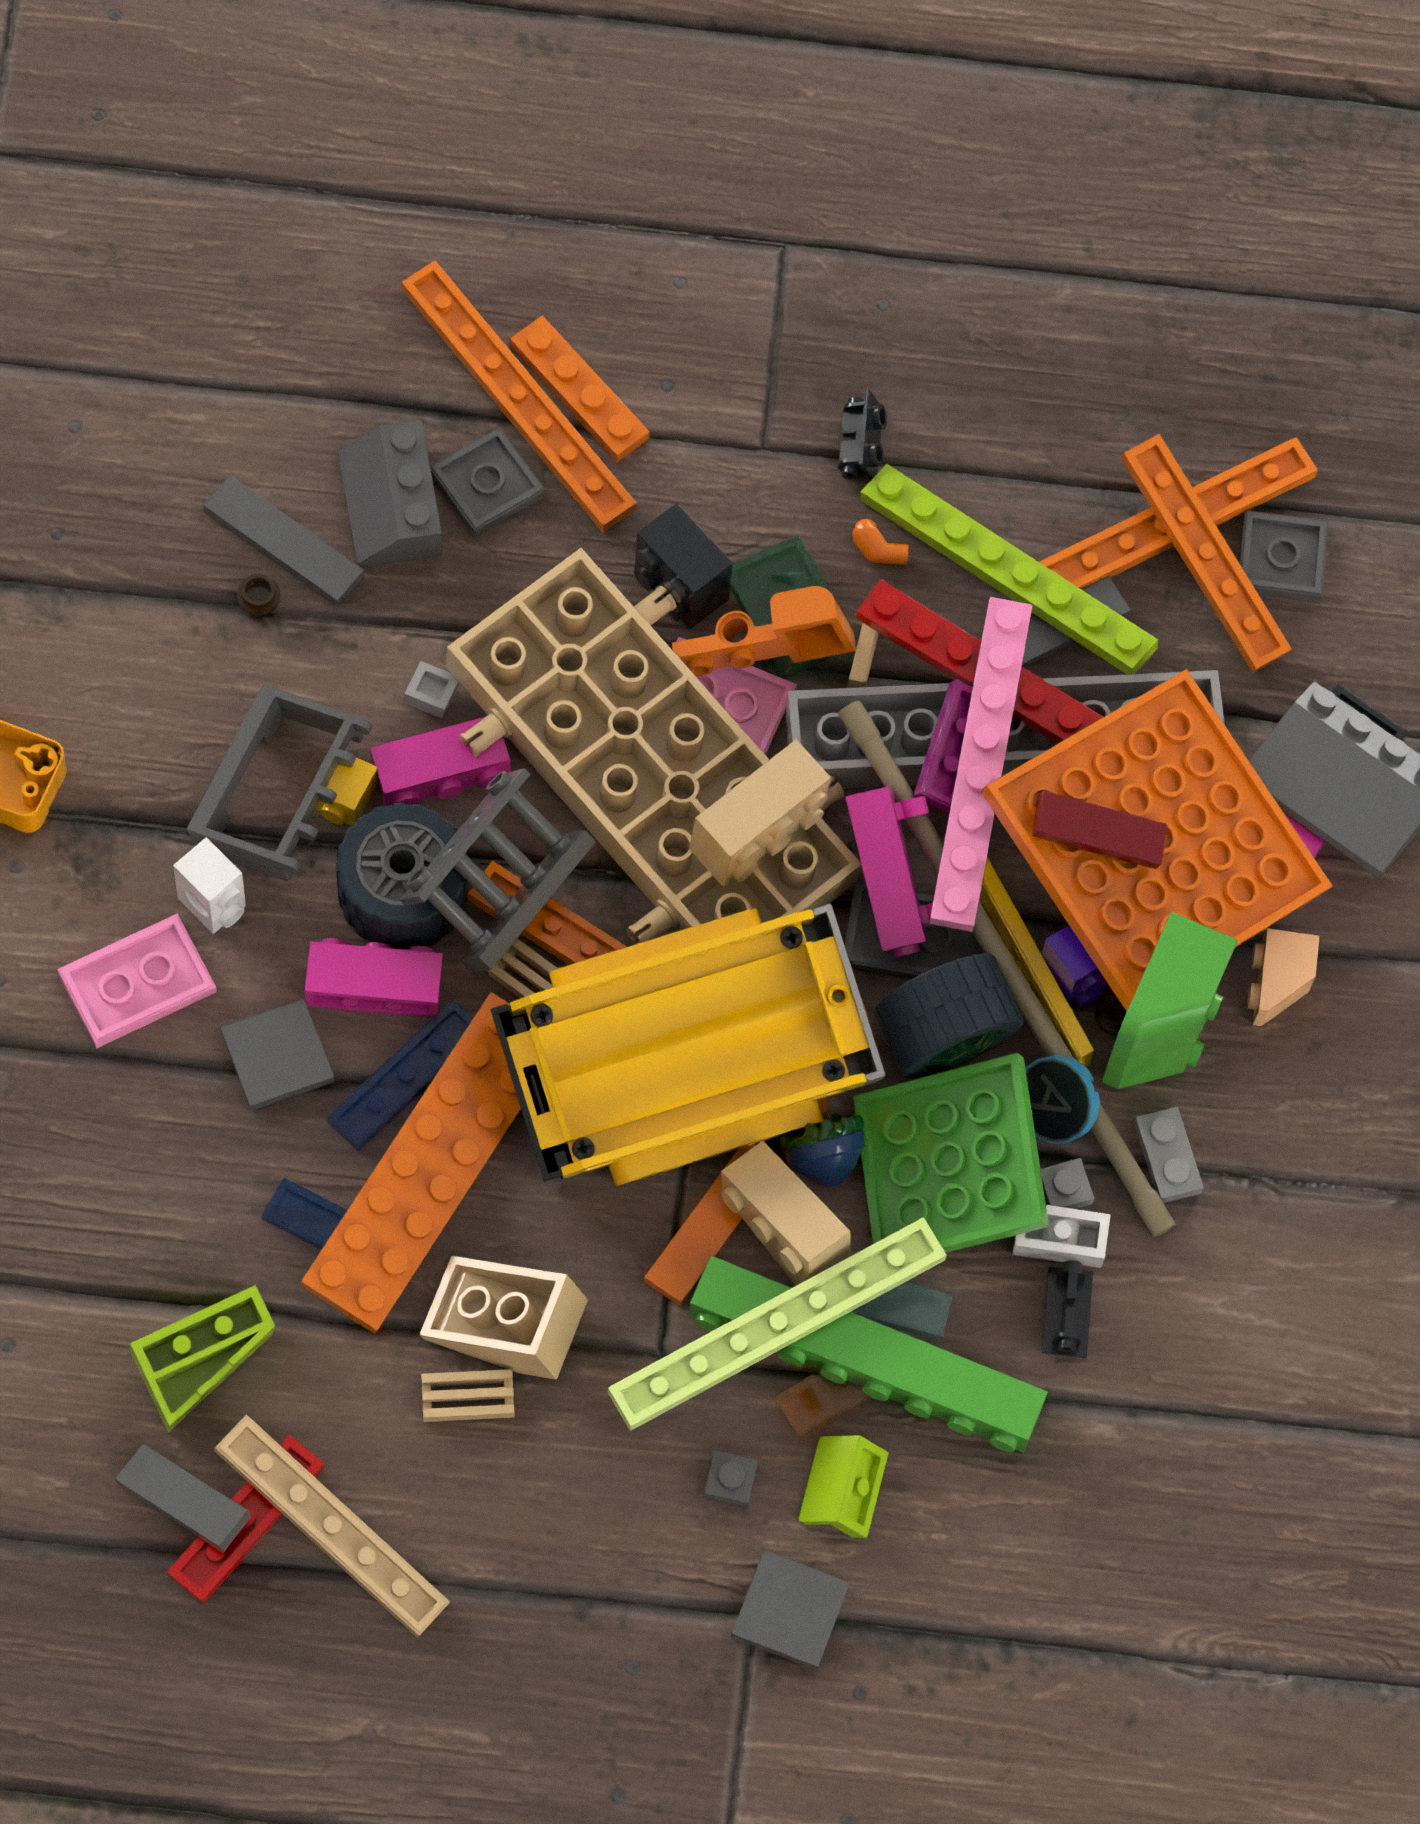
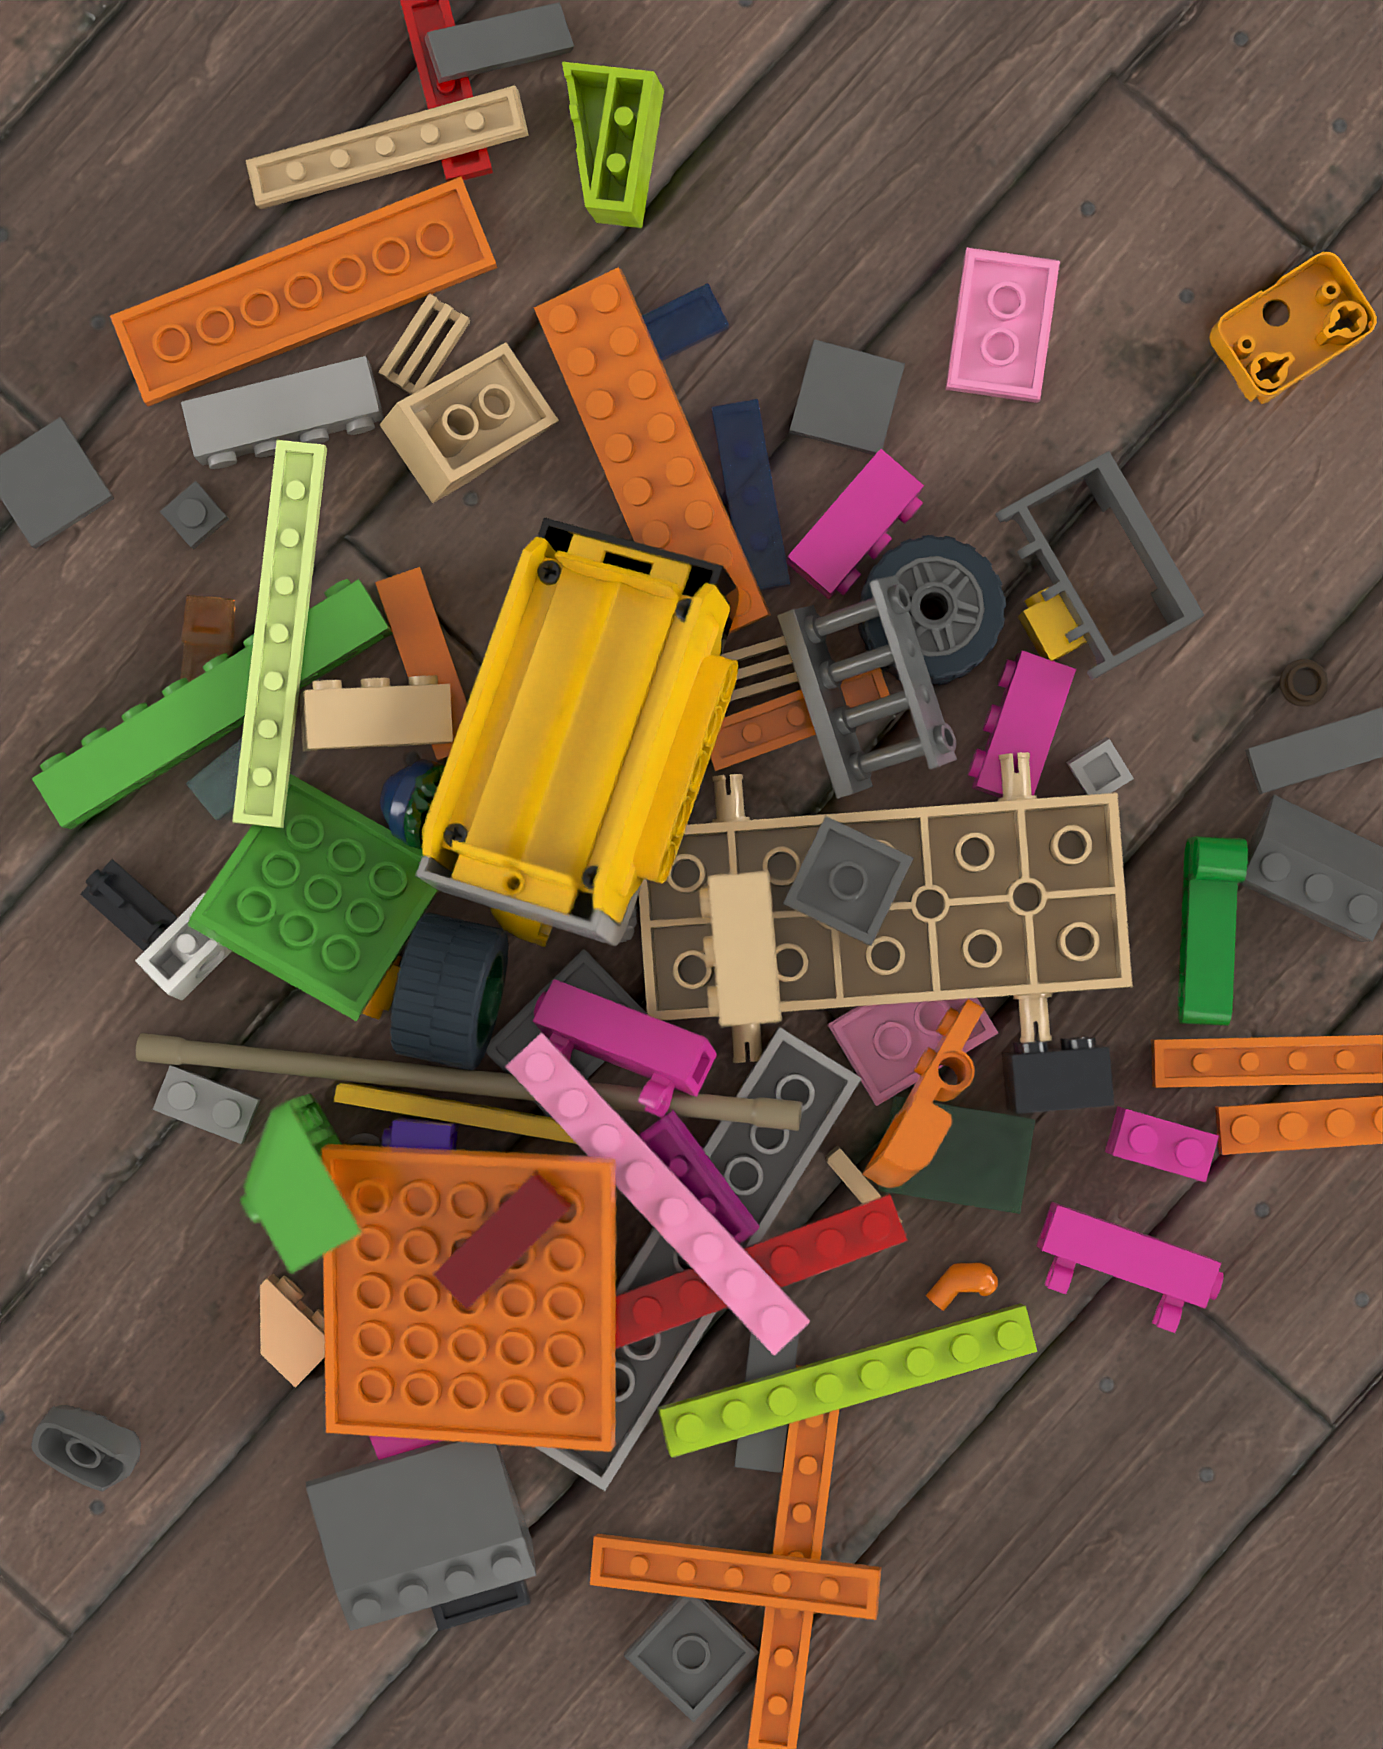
camera: 135 degrees right, 20 degrees up
white brick [173,837,246,934] -> none
dark grey tile [430,426,546,537] -> none
lime panel [799,1435,889,1538] -> none
black hinge [838,389,887,480] -> none
black tile [1025,1054,1100,1144] -> none
light grey plate [1040,1158,1095,1209] -> none
none -> orange plate [110,177,497,407]
none -> light grey brick [181,356,384,469]
none -> dark grey plate [783,816,913,946]
none -> dark pink brick [1036,1202,1224,1333]
none -> dark pink brick [1105,1107,1219,1182]
none -> green beam [1178,836,1248,1026]

